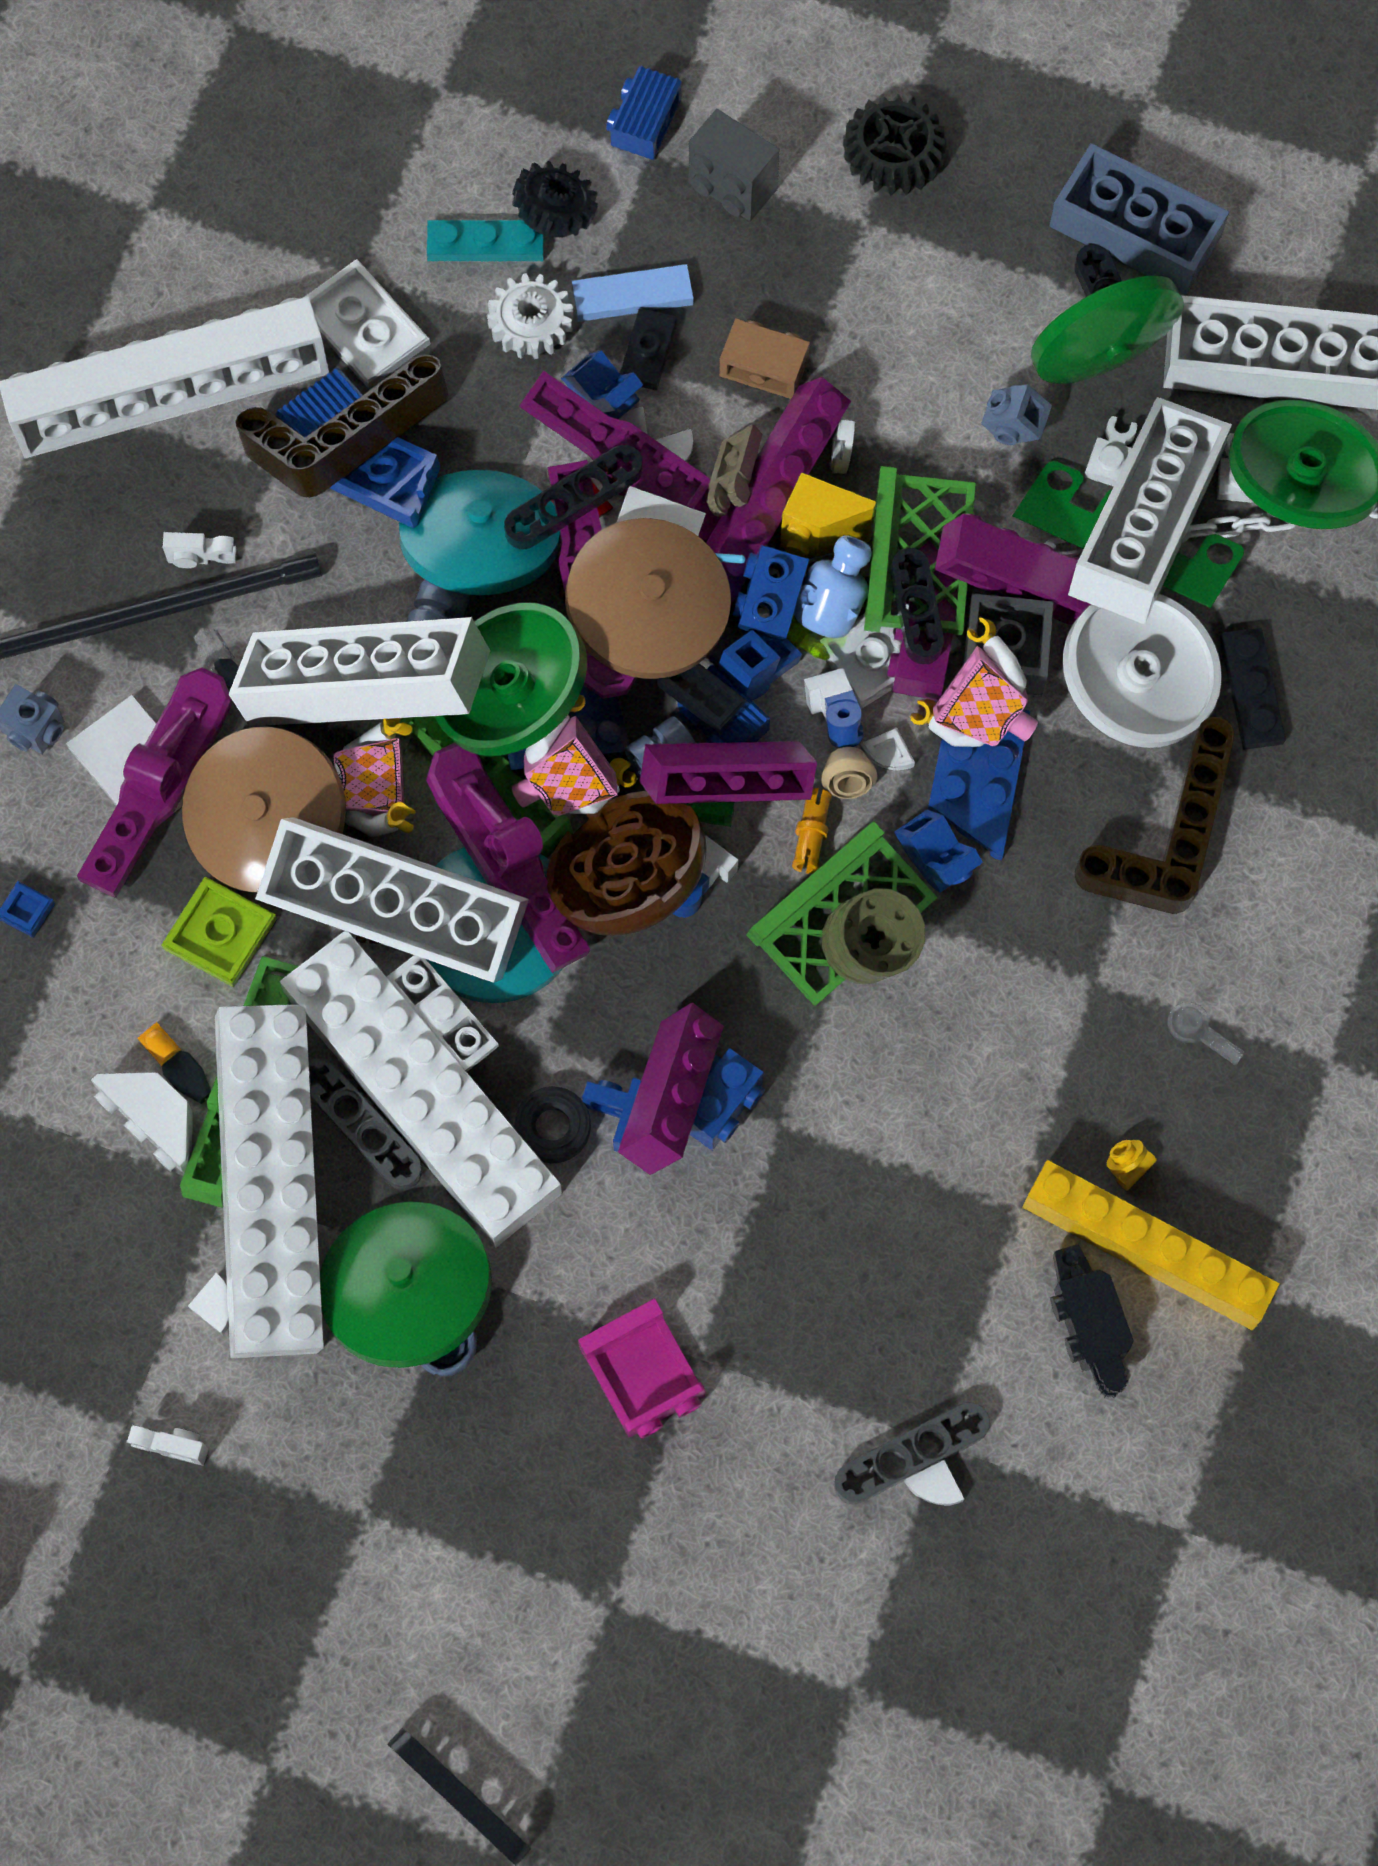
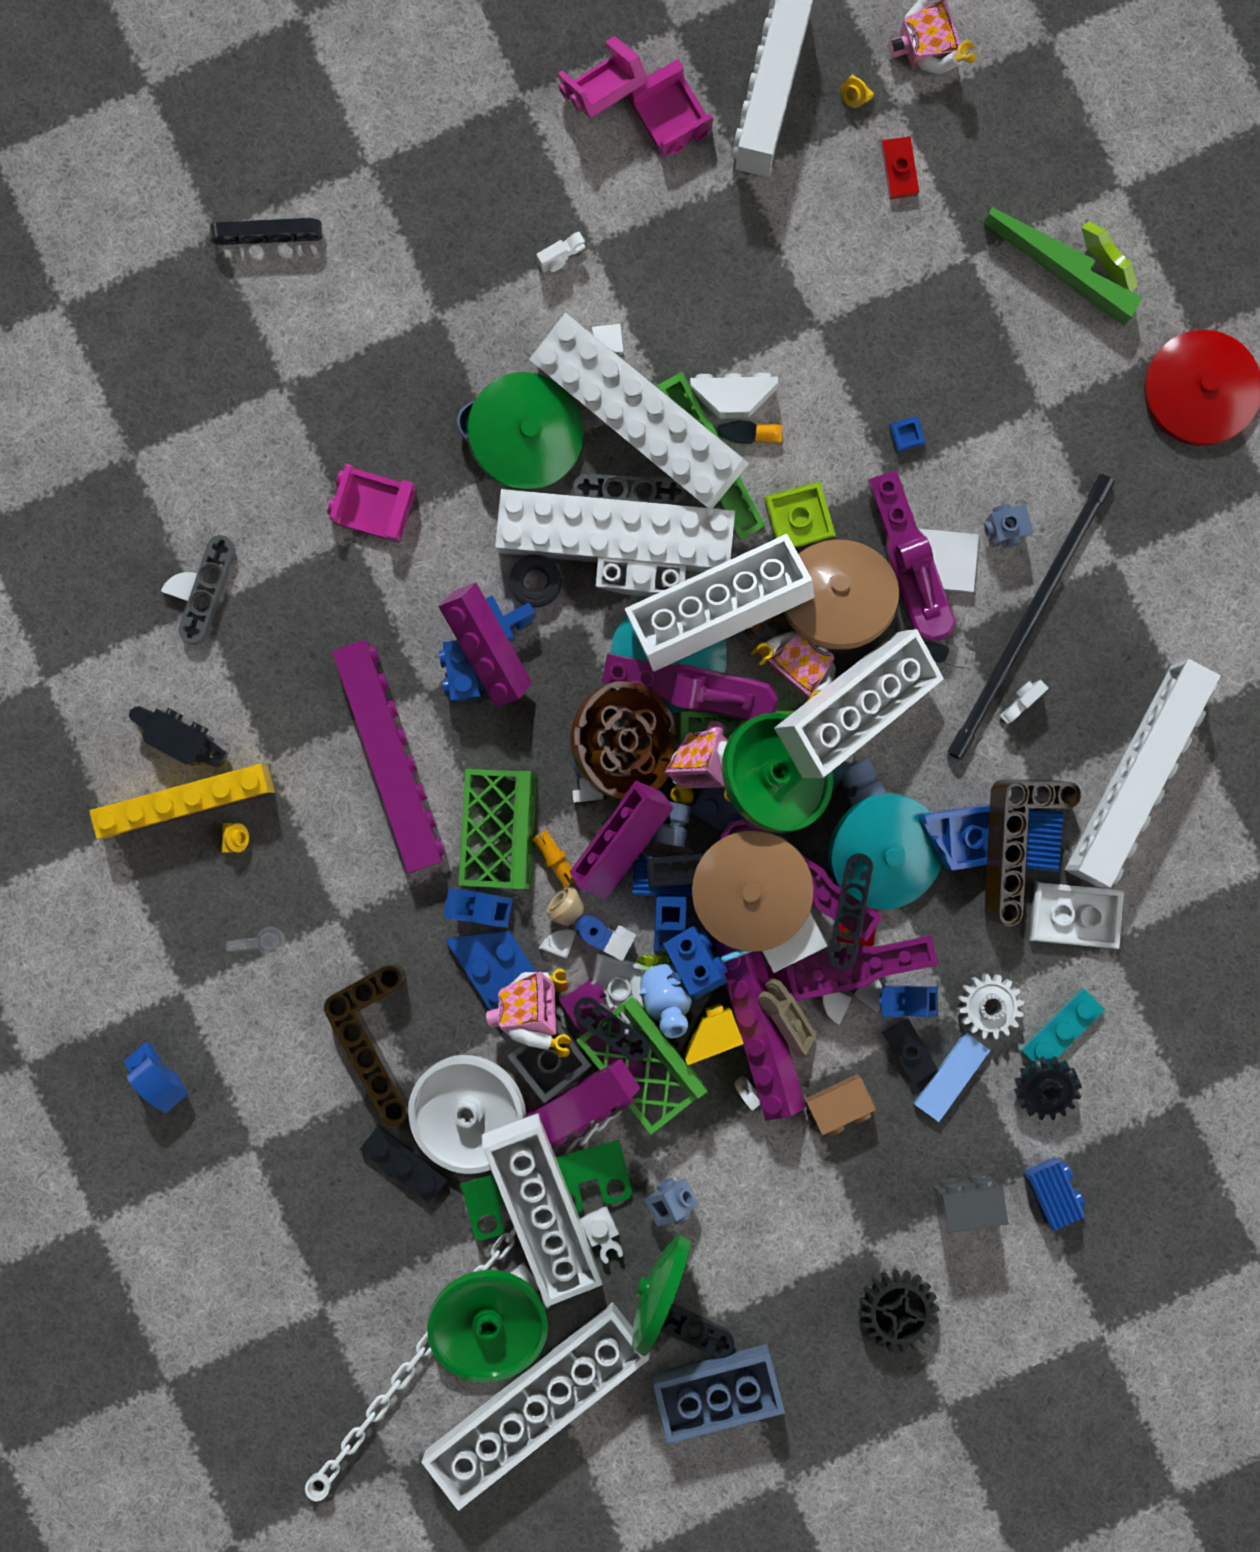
camera: 140 degrees right, 15 degrees up
olive wheel [822,889,925,984] -> none
none -> magenta brick [332,640,447,873]

